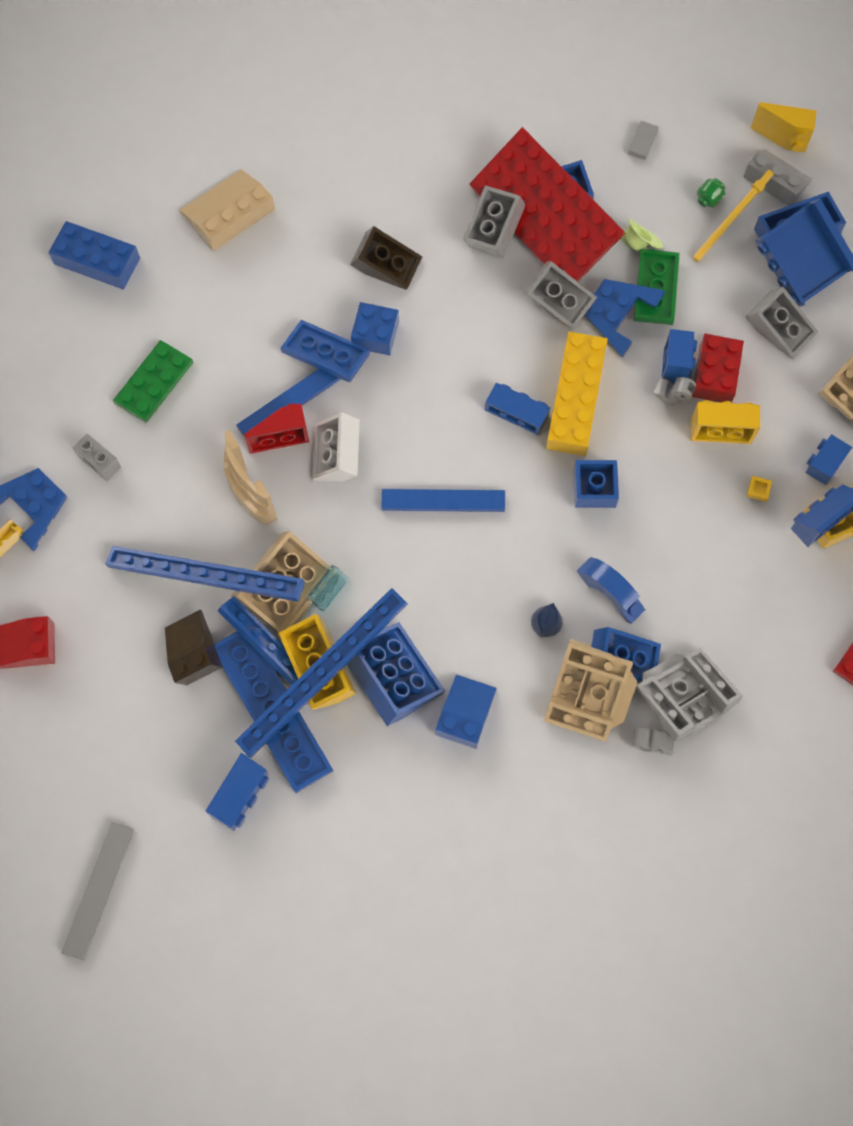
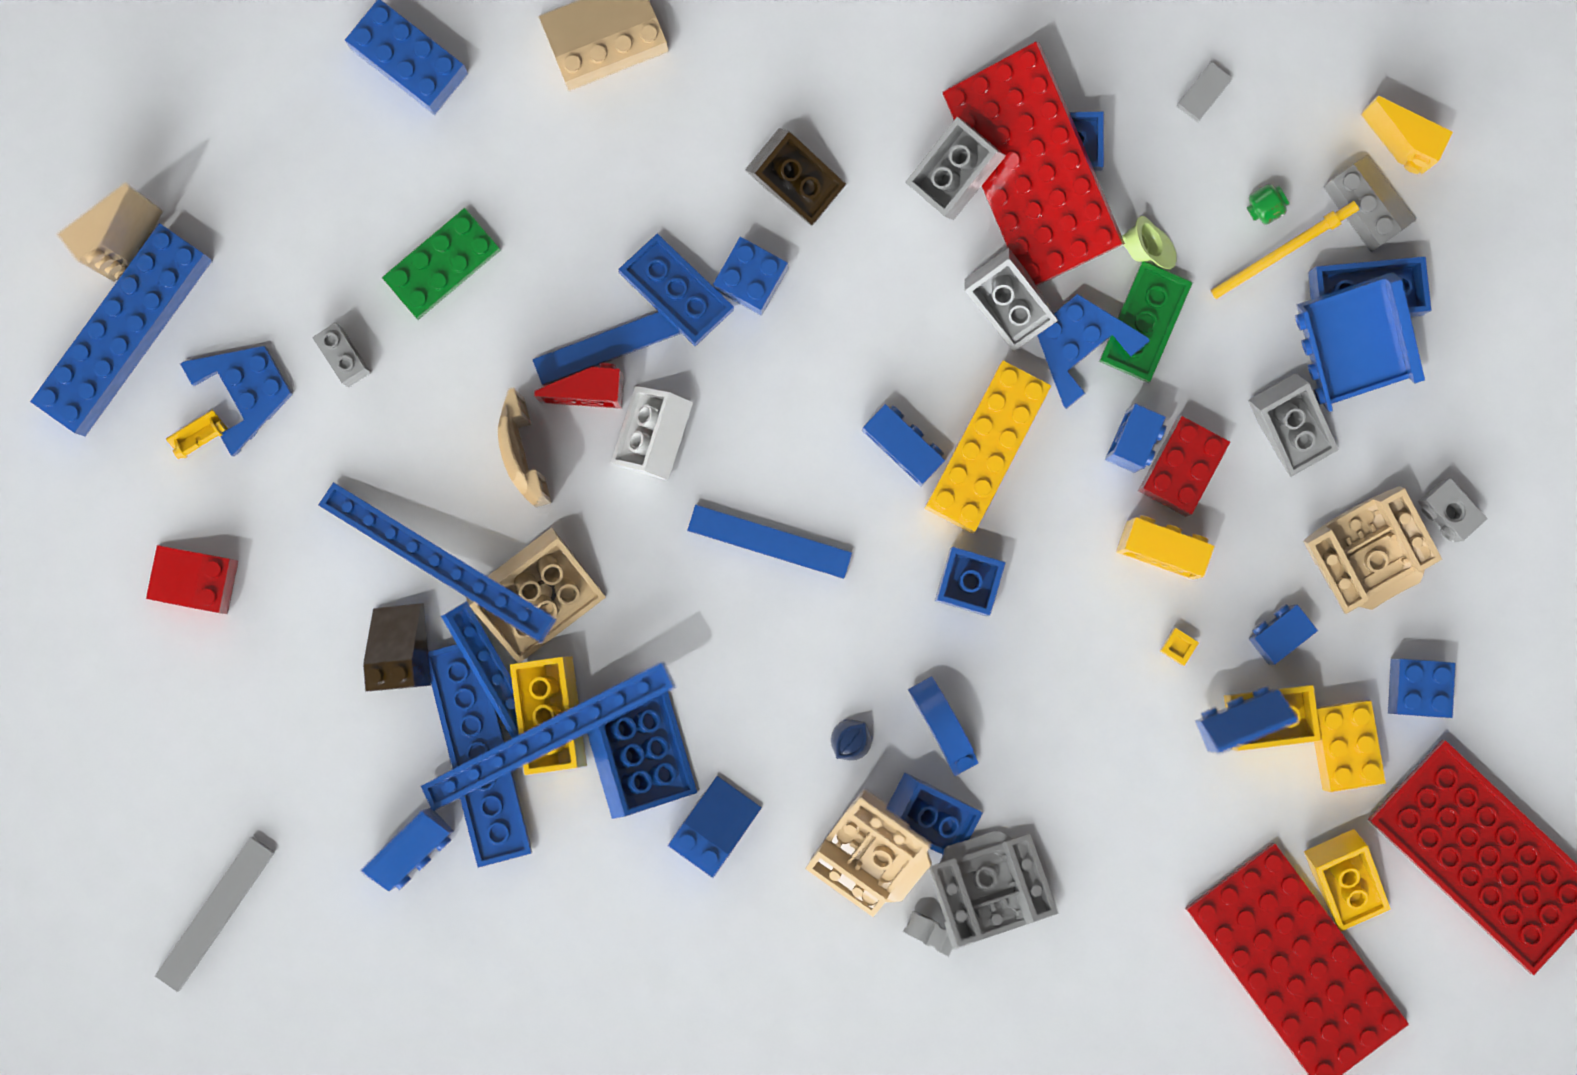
camera: 15 degrees right, 15 degrees up
clear light blue plate [307,565,349,612] -> none
light grey leg [654,377,696,405] -> none

